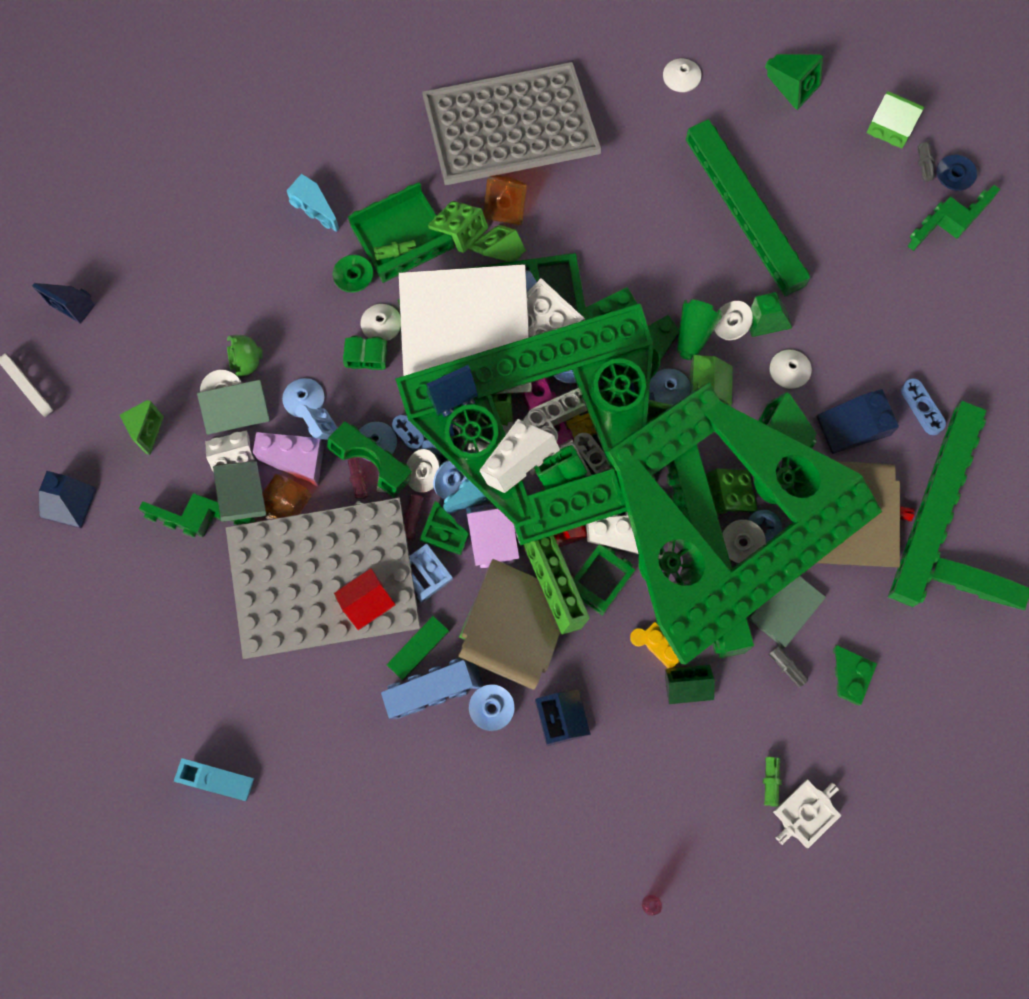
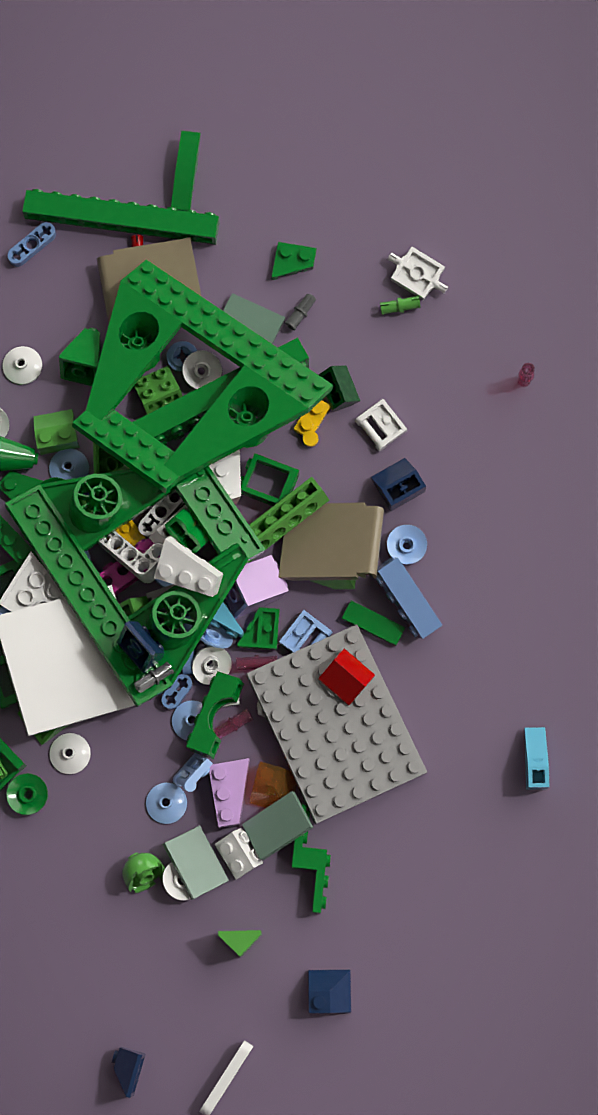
camera: 105 degrees left, 5 degrees up
green brick [343,335,388,370] -> none
dark blue slope [816,389,899,454] -> none
none -> dark grey axle [134,662,174,693]
none -> white plate [355,399,407,452]

